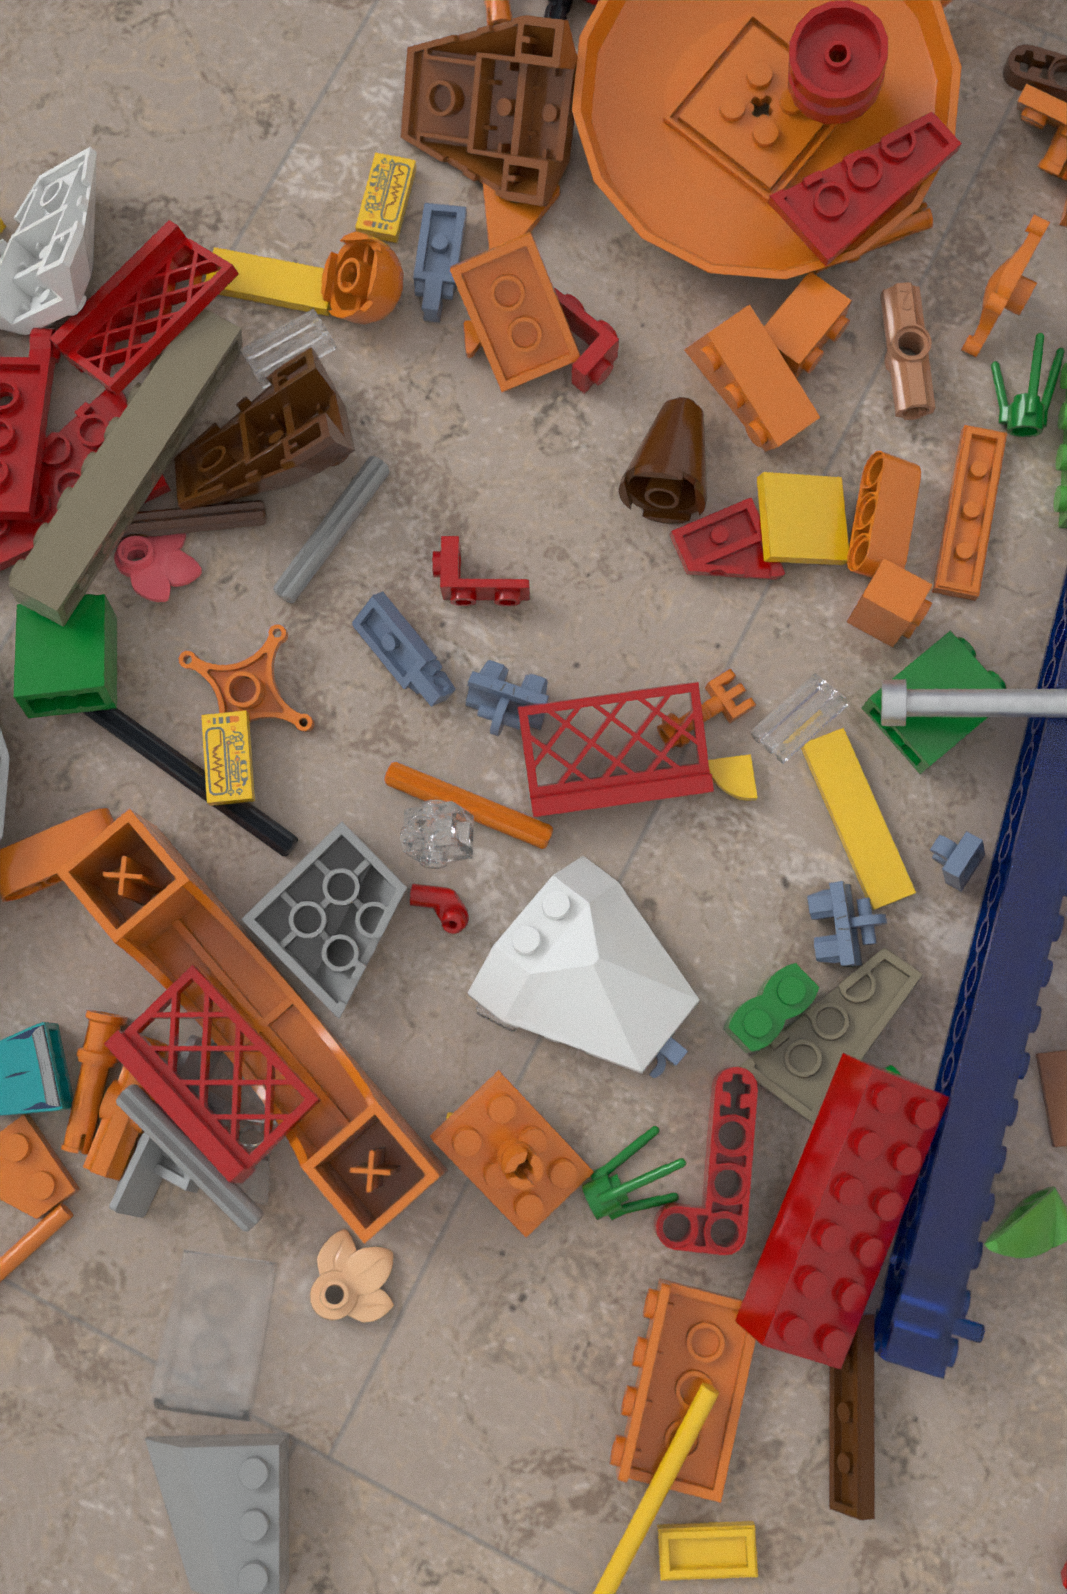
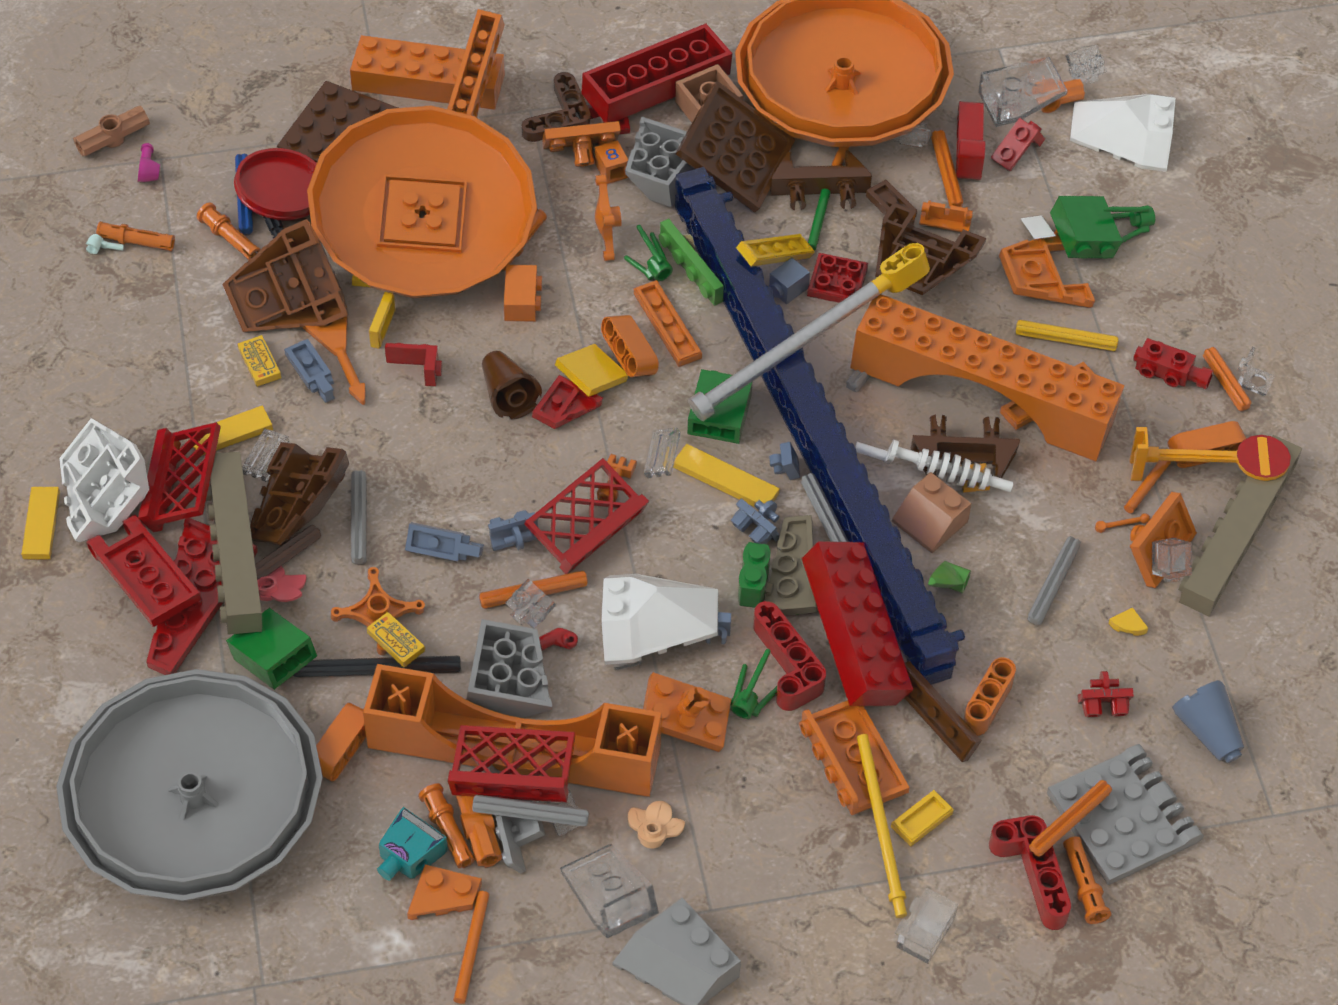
camera: 45 degrees left, 25 degrees down
orange cylinder [321,231,404,325] -> none
red bracket [432,536,530,606] -> none
orange plate [449,231,581,392] -> none
orange wedge [684,304,820,452] -> none
yellow tile [708,754,758,801] -> none
red wing [768,112,962,266] -> none
red wheel [788,0,888,124] -> none
orange brick [847,558,933,648] -> none
nougat piece [880,282,936,420] -> none
none -> yellow tile [369,292,396,349]
none -> light grey axle [801,473,849,542]
none -> orange beam [964,657,1016,736]

